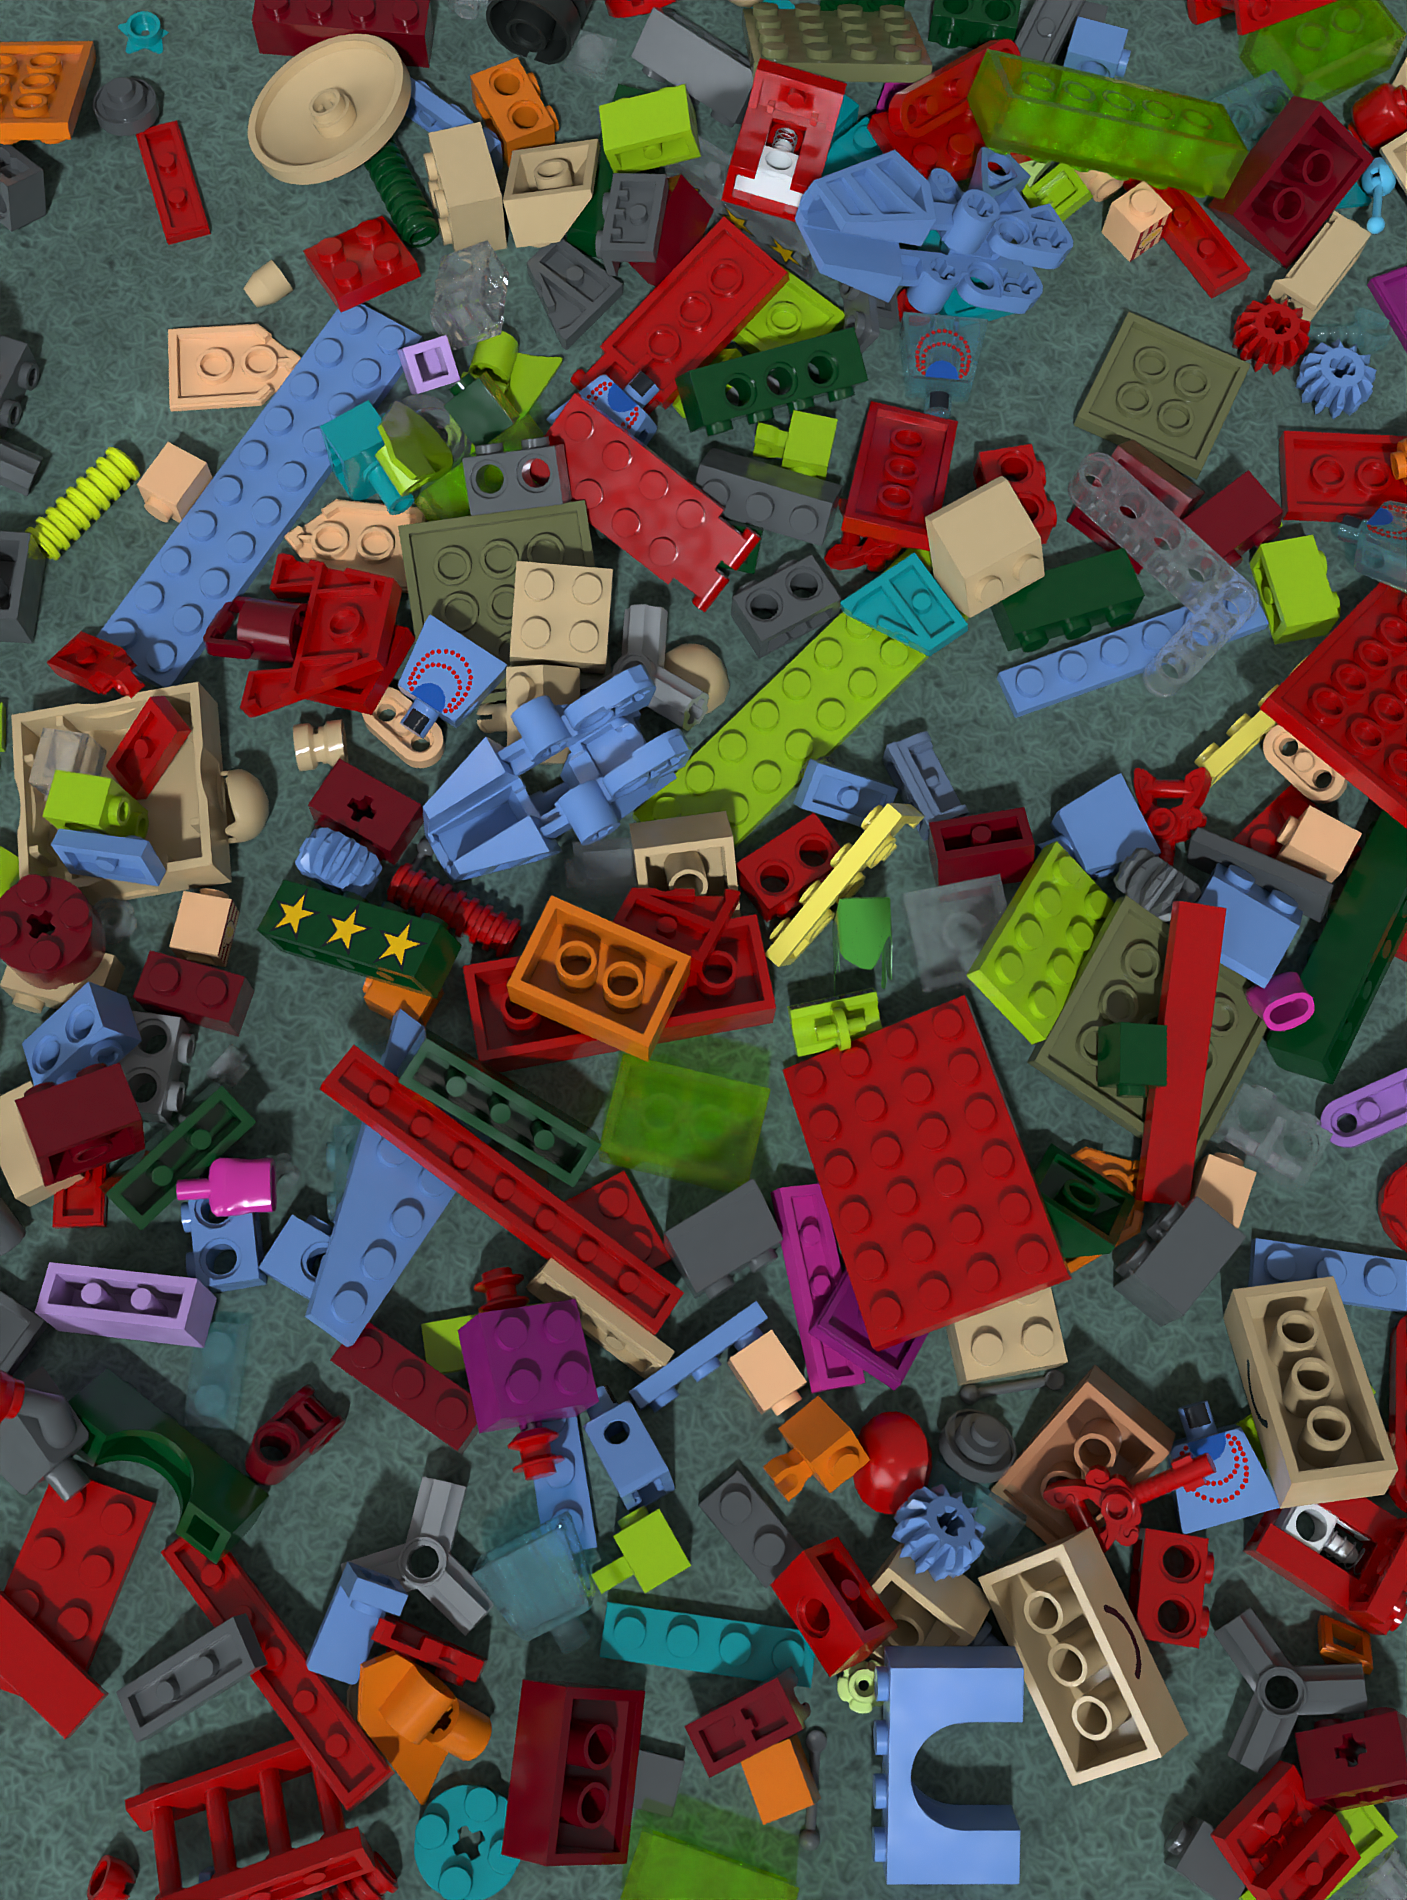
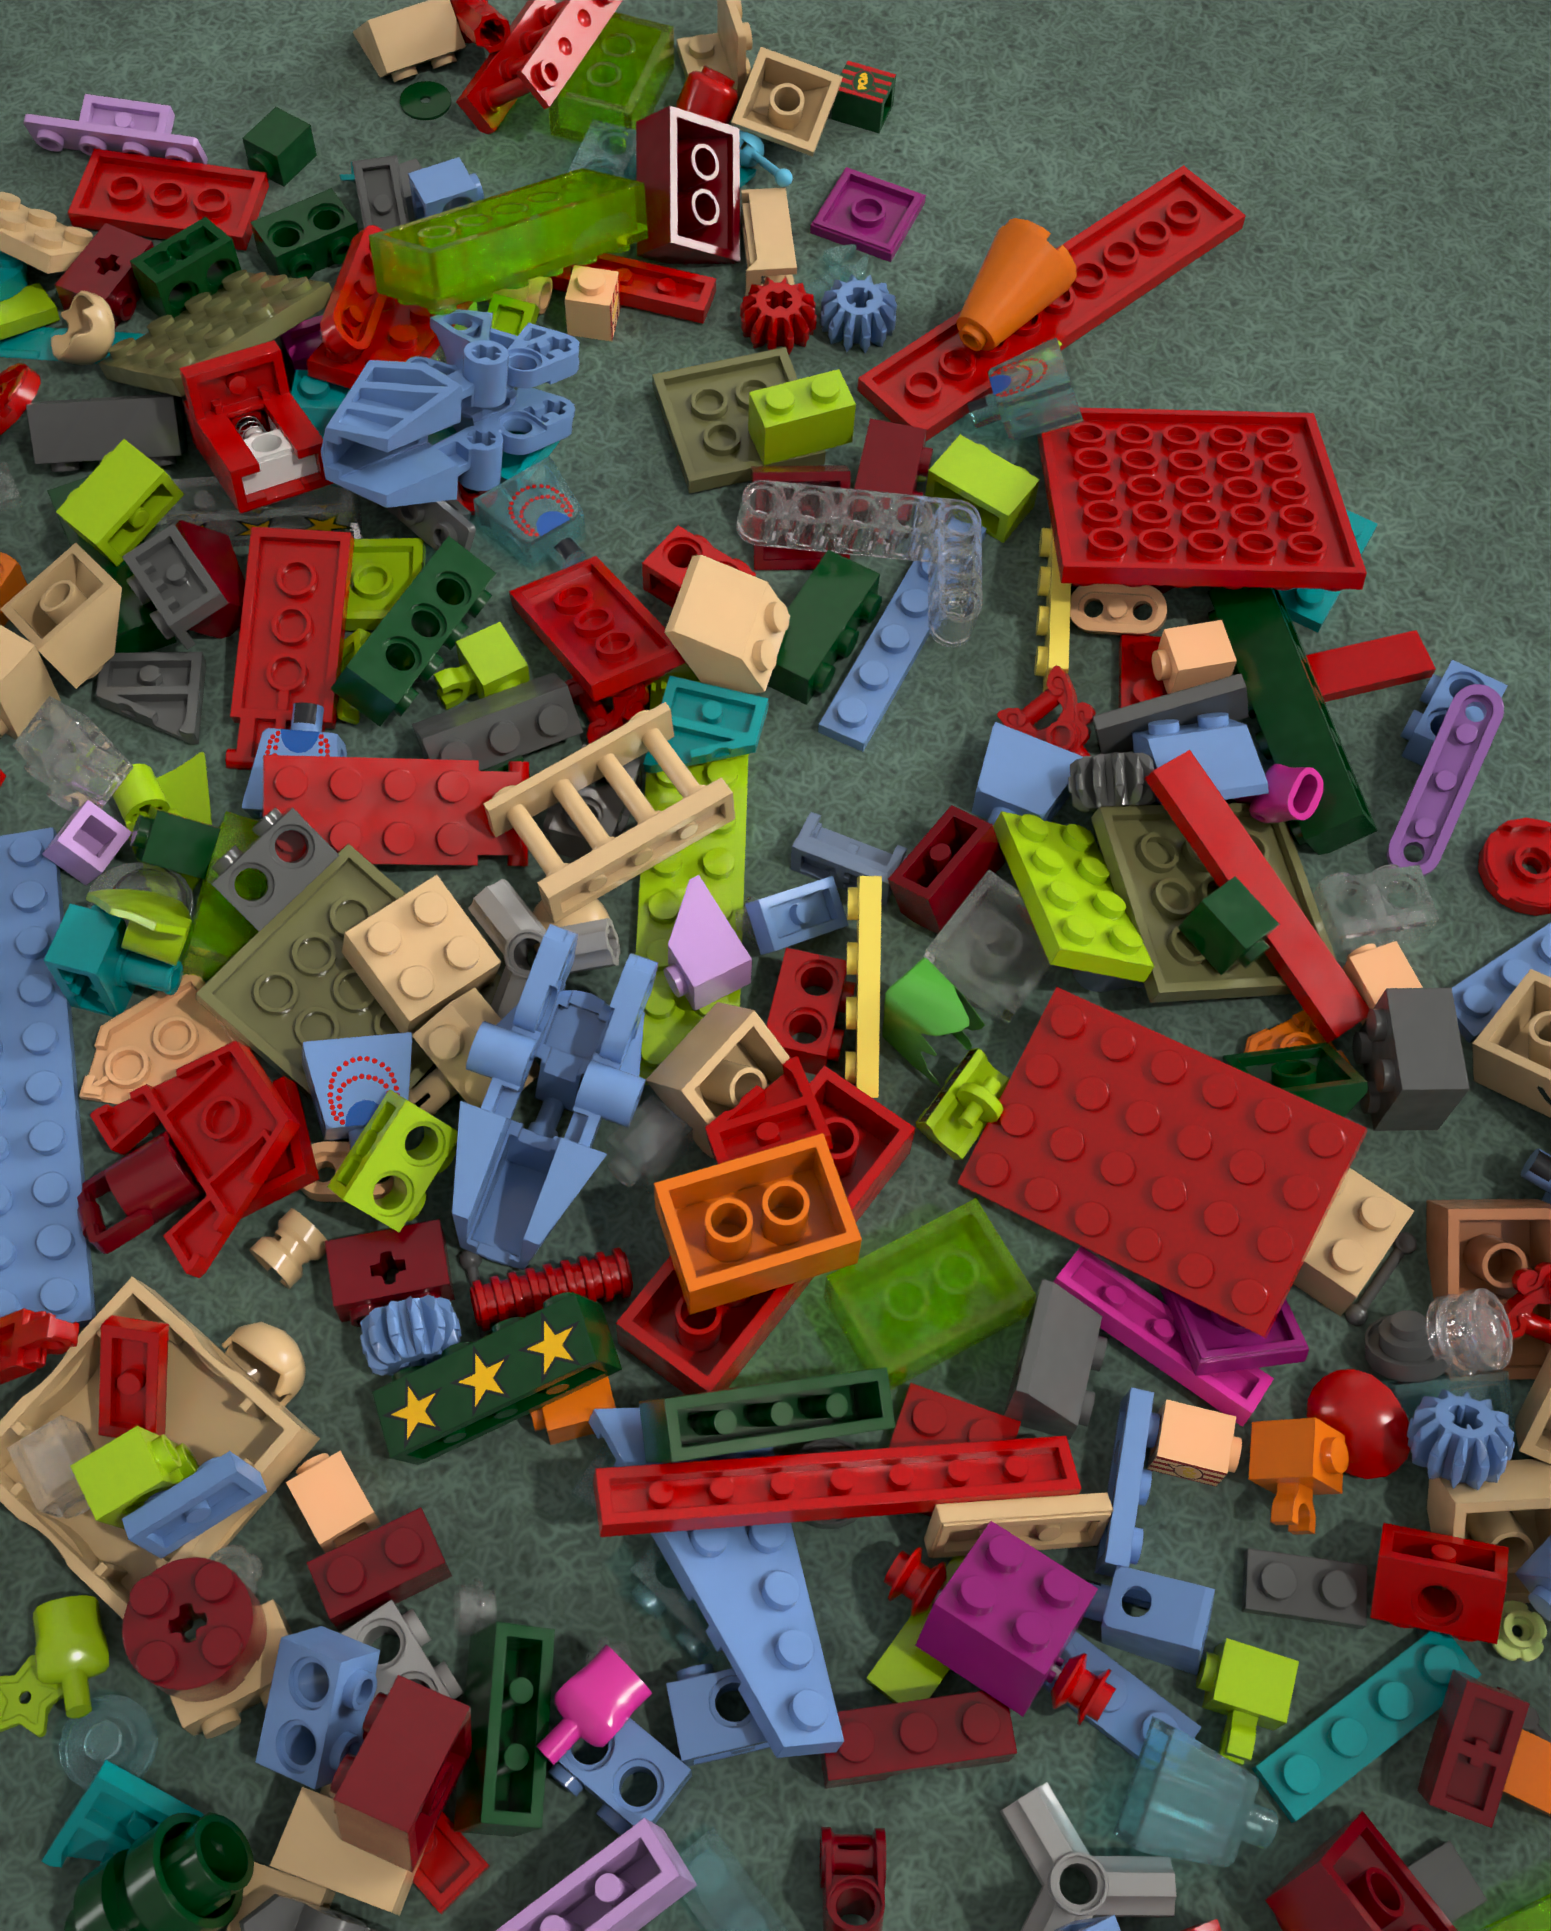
camera: 40 degrees left, 10 degrees down
none -> lime brick [327,1089,458,1233]
none -> tan fence [483,702,735,923]
none -> lavender slope [664,875,752,1011]
none -> lime brick [748,369,856,466]
none -> clear wheel [1426,1288,1513,1377]

